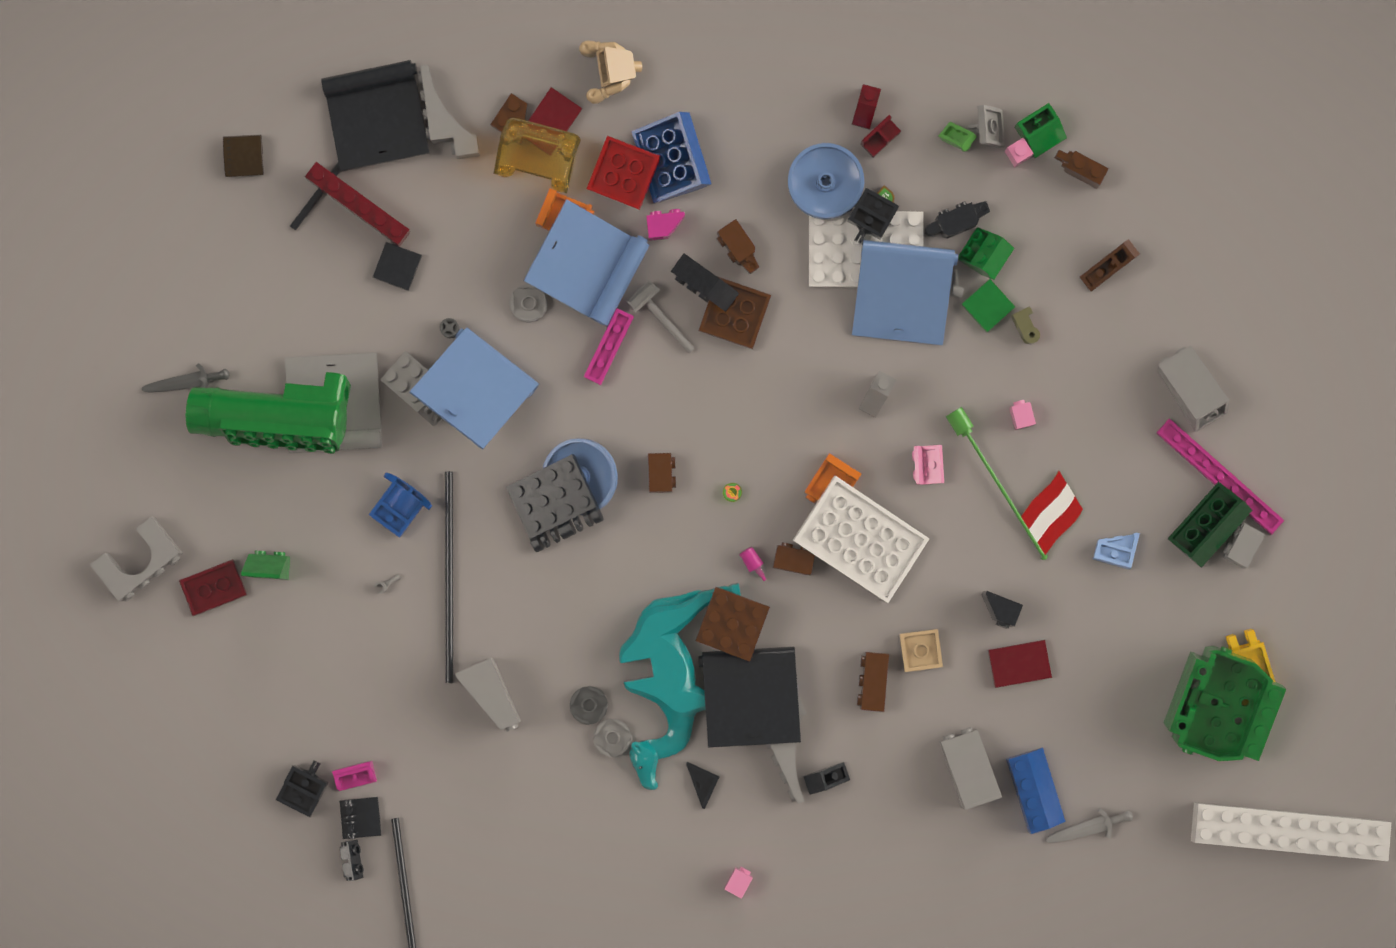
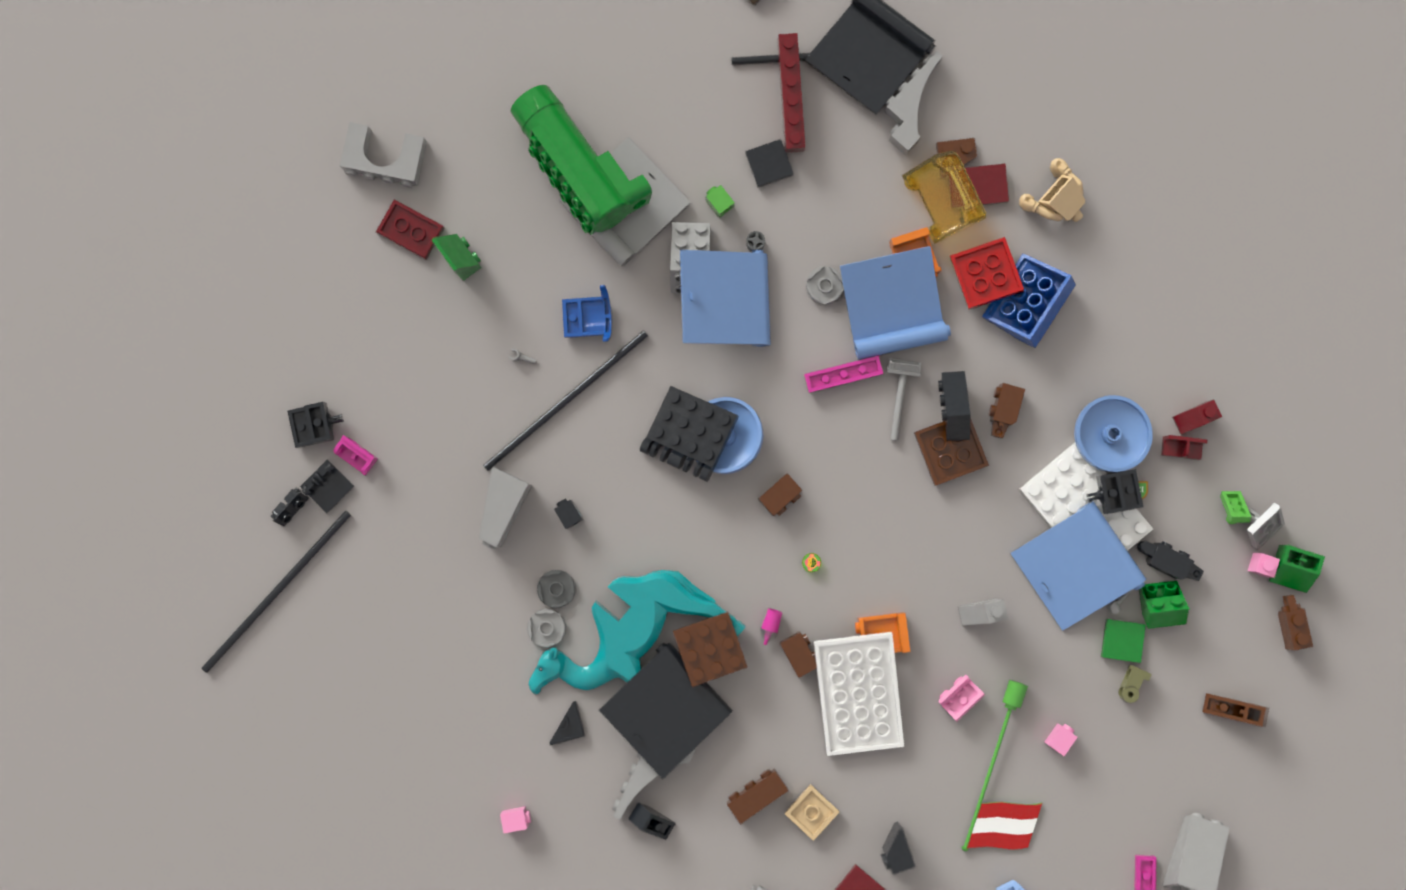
camera: 60 degrees right, 0 degrees up
dark grey sword [142,363,230,392] -> none
dark pink slope [646,209,685,241] -> none
none -> black brick [554,498,584,529]
none -> bright green brick [706,185,735,218]

